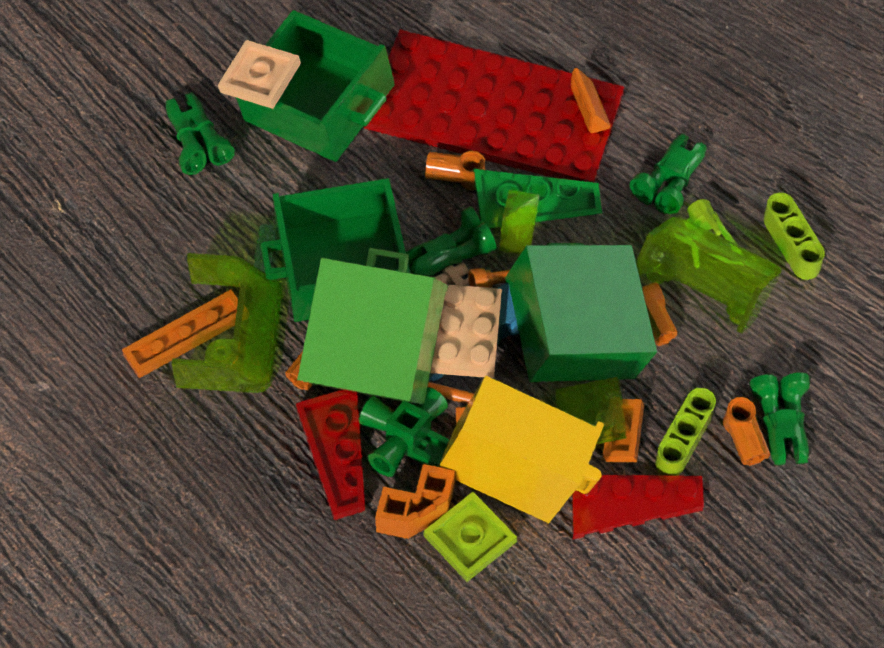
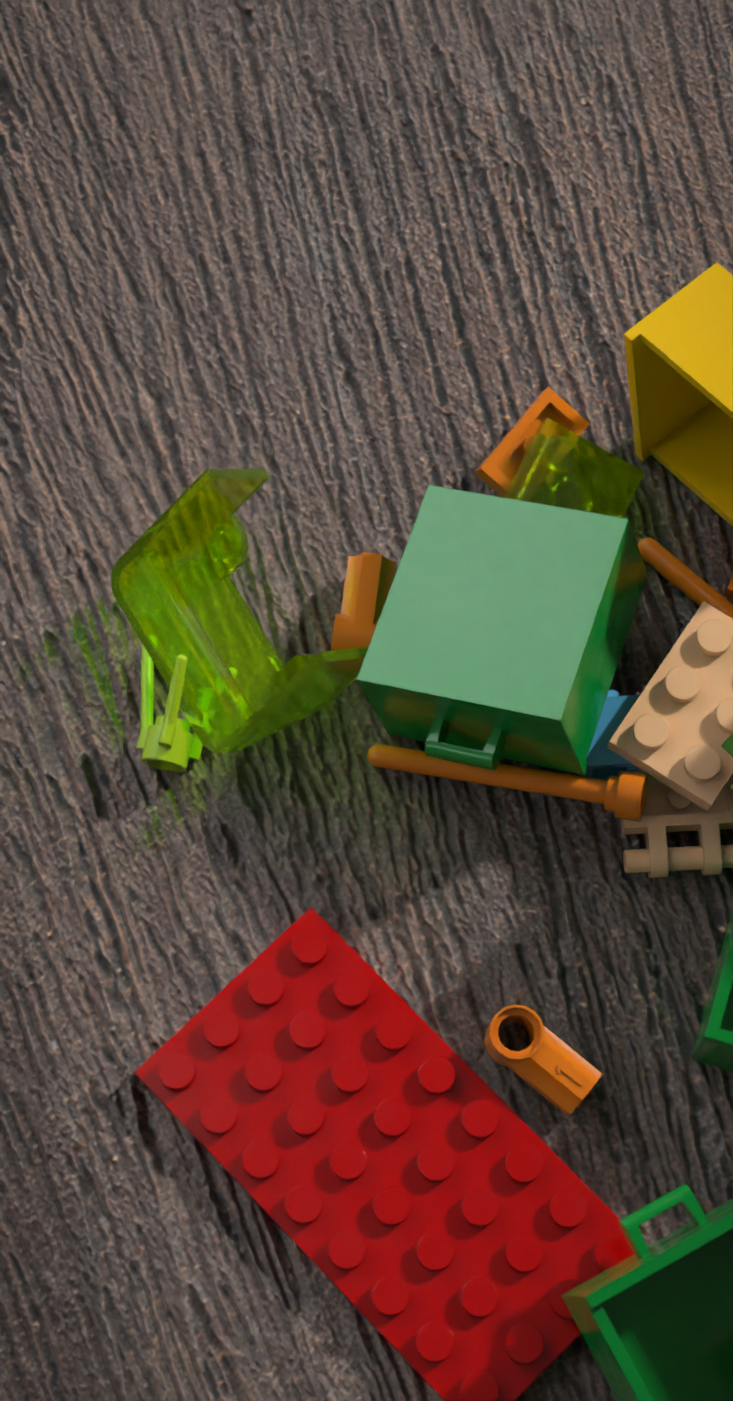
camera: 150 degrees left, 10 degrees up
green piece [406,206,497,277] -> none
green wing [473,169,602,229] -> none
clear neon green slope [499,190,539,254] -> none
orange slope [571,68,611,133] -> none
red wing [572,475,704,540] -> none
green piece [629,133,707,214] -> none
lime beam [655,388,716,476] -> none
orange piece [723,397,770,466] -> none
green piece [749,372,810,466] -> none
lime beam [763,192,825,280] -> none

